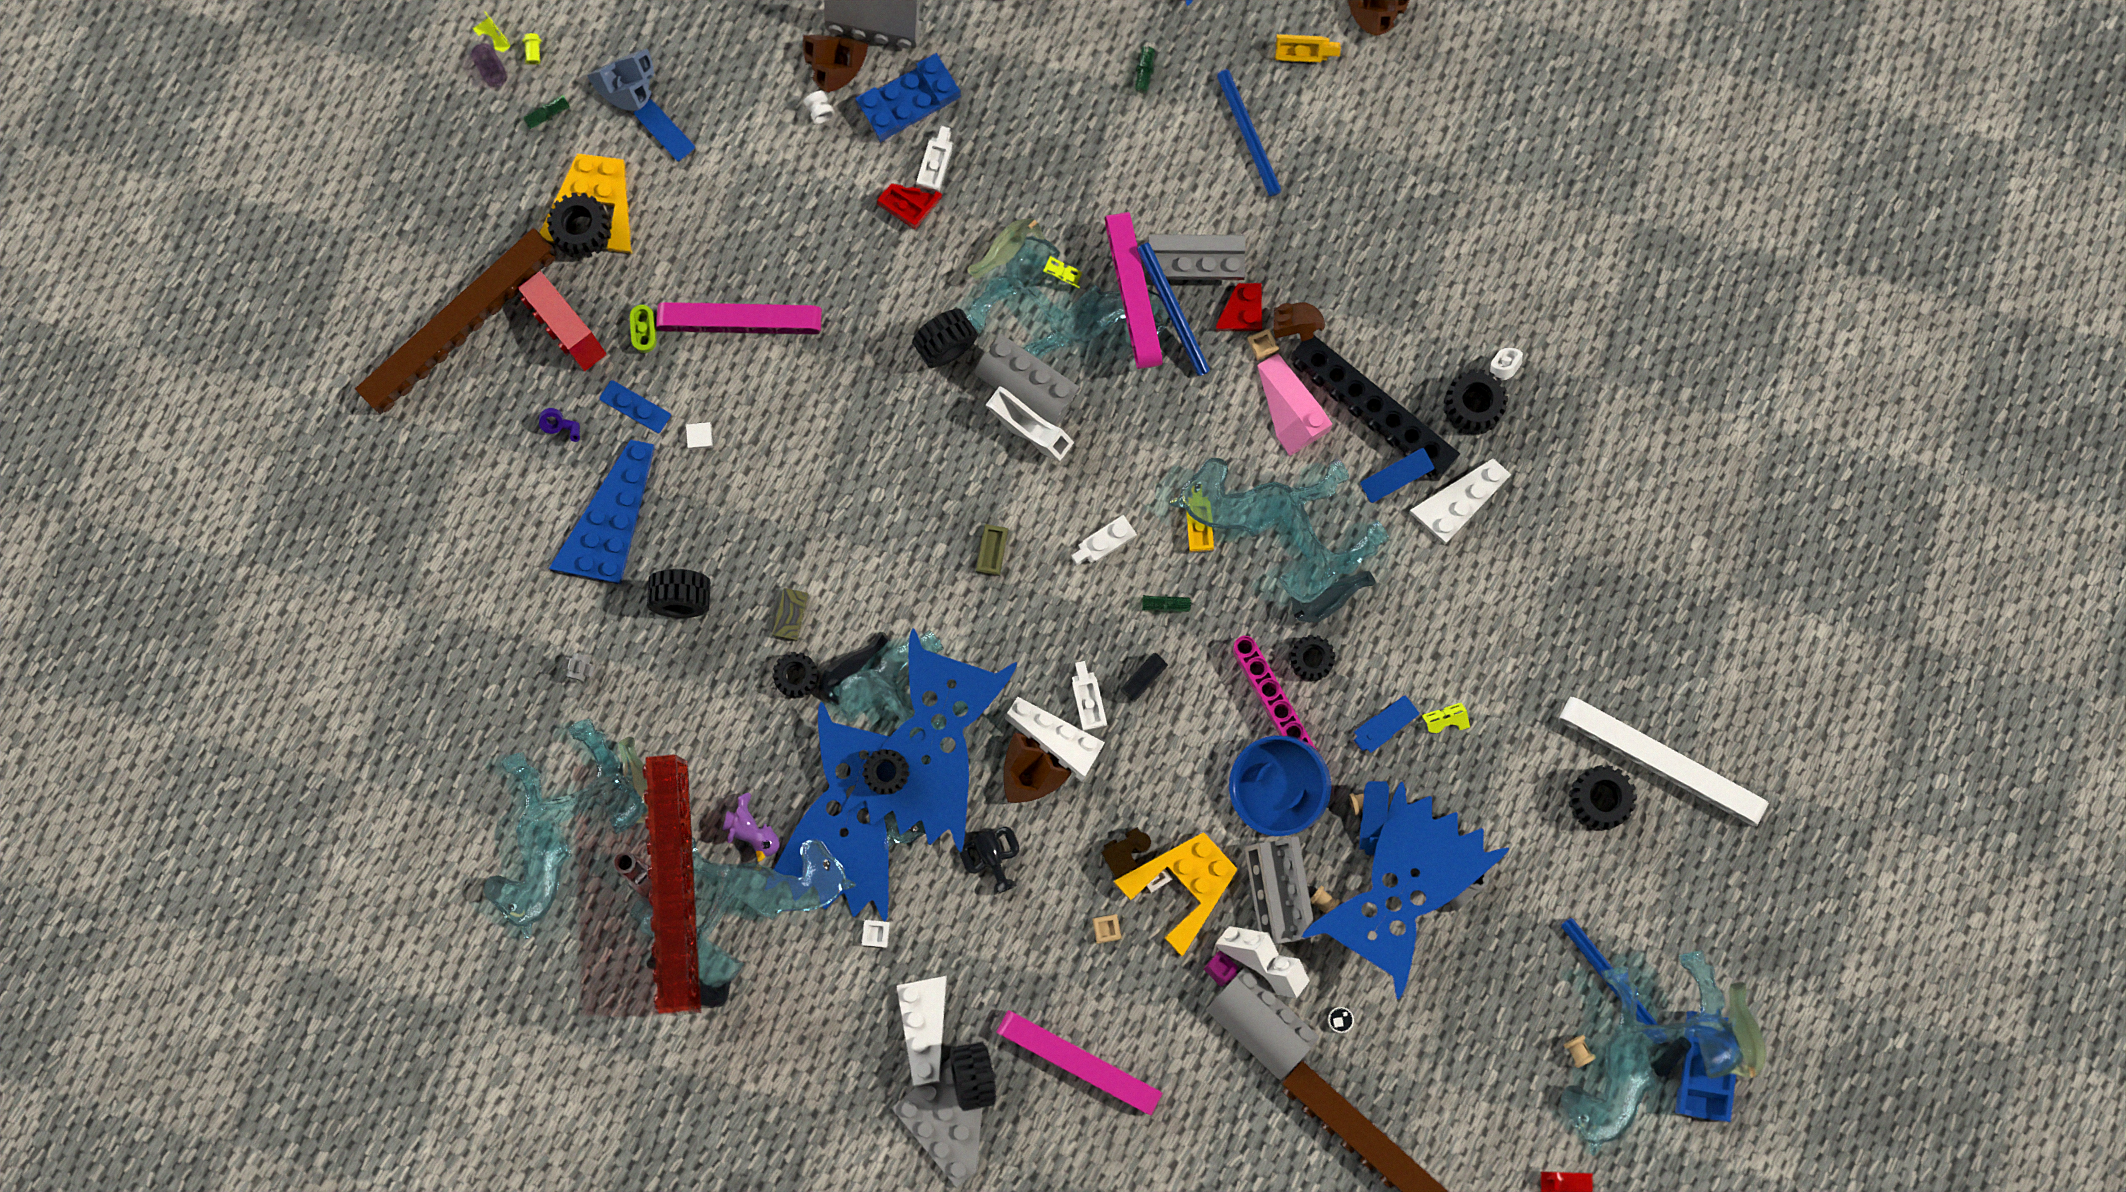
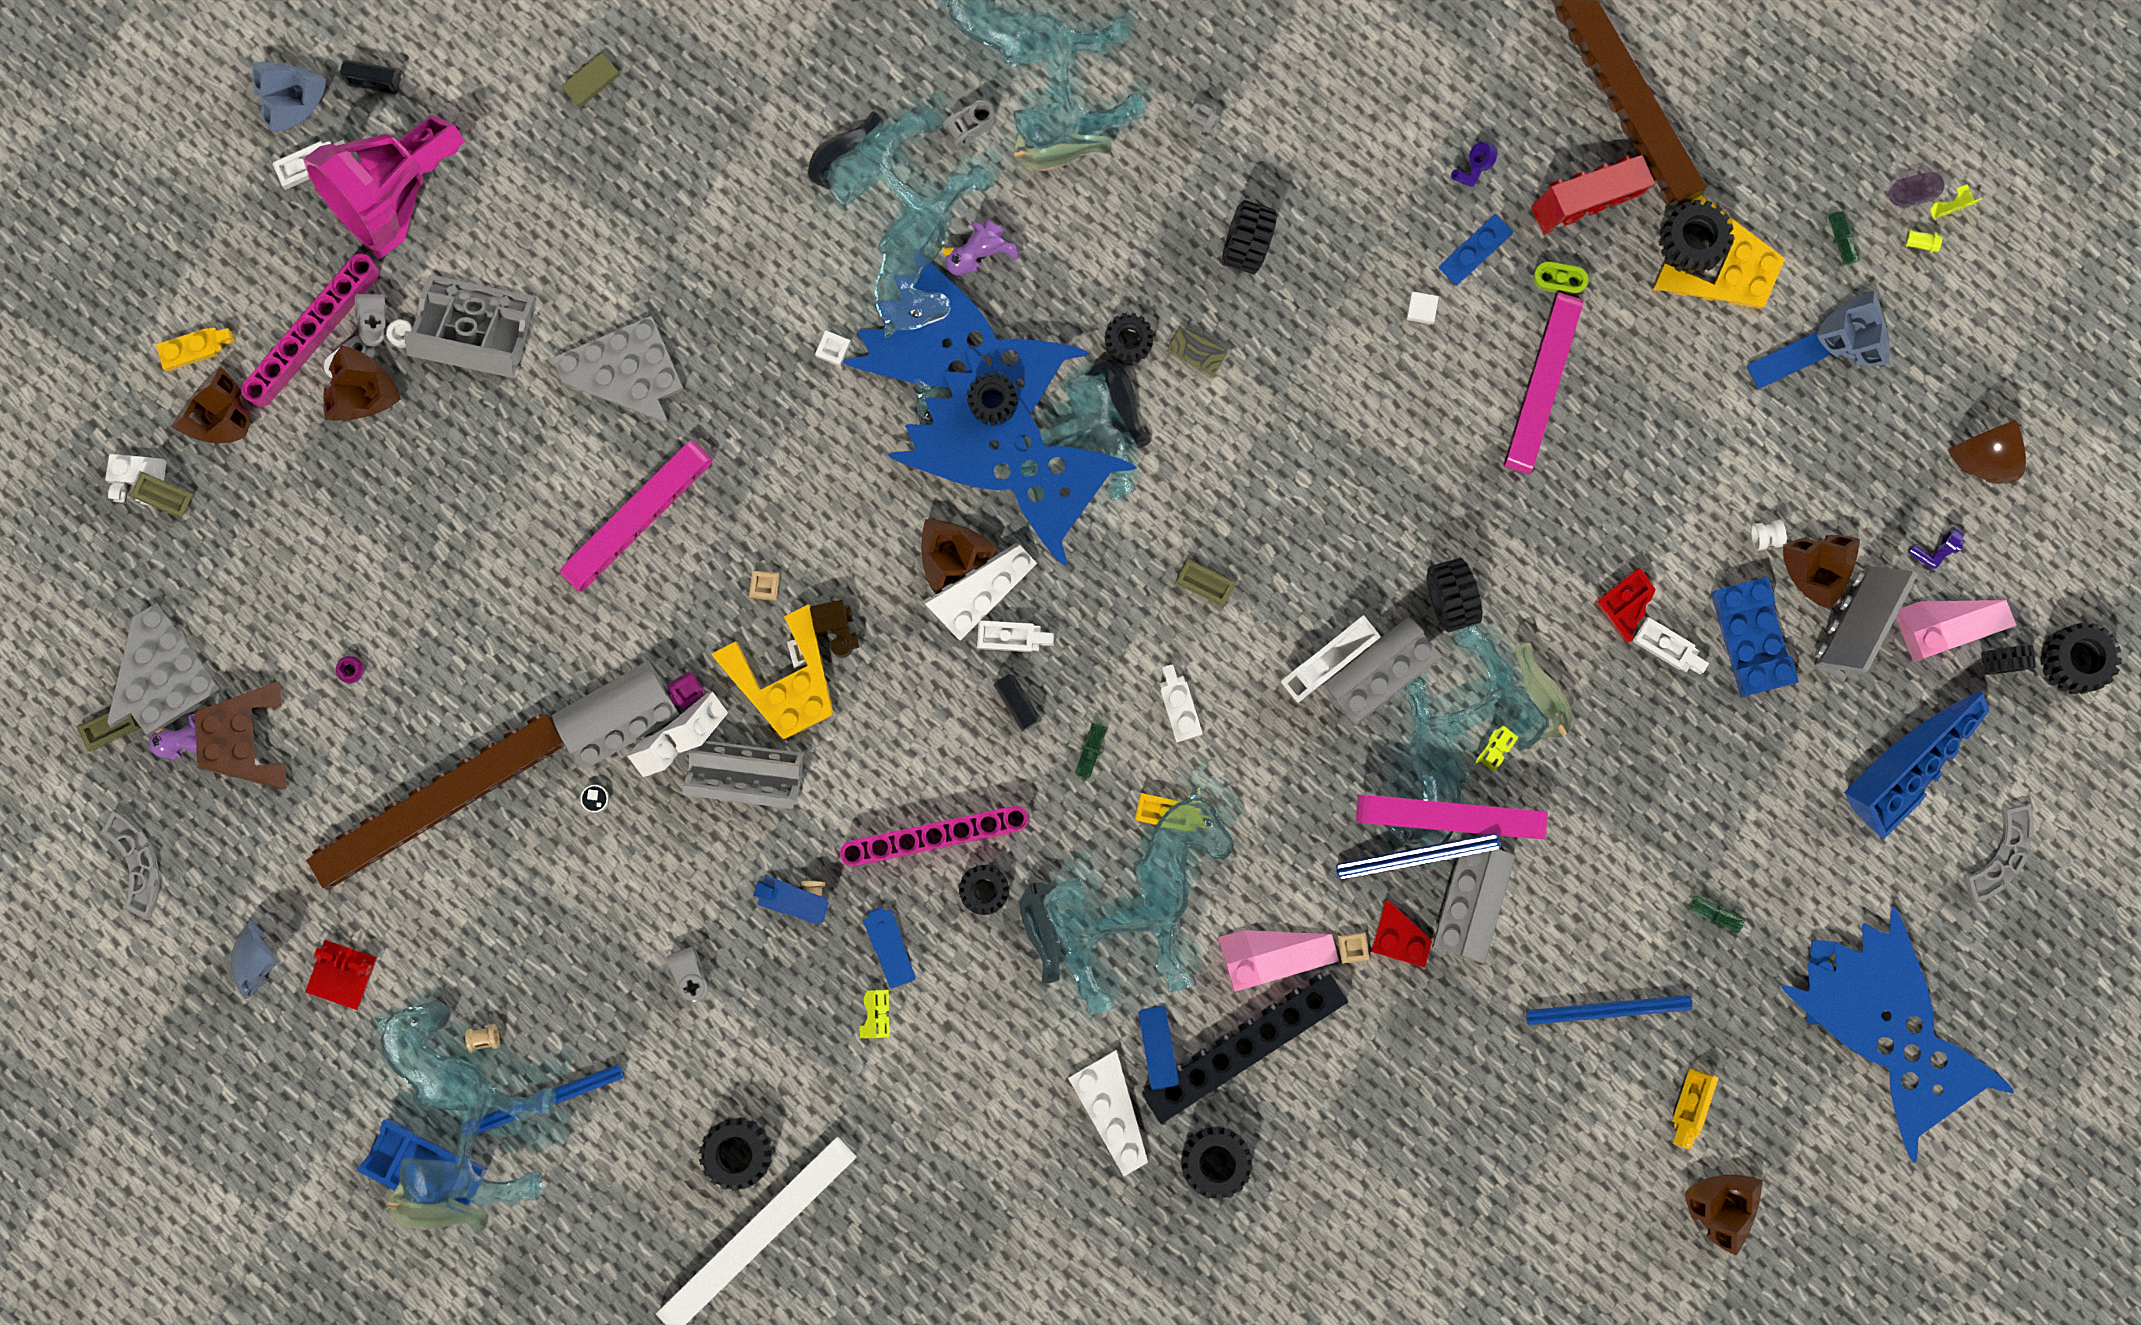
camera: 105 degrees right, 5 degrees up
blue wing [549,440,655,585] -> none
clear red brick [643,754,701,1016] -> none
white wing [897,976,947,1087] -> none
black tyre [950,1041,996,1111] -> none
black piece [959,826,1020,895] -> none
blue brick [1229,735,1331,836] -> none
reddish brown slope [1273,302,1325,341] -> none
blue piece [1302,782,1509,1000] -> none
tan bush [1310,885,1341,915] -> none
white plate [1490,348,1523,380] -> none
black piece [1653,1036,1692,1077] -> none

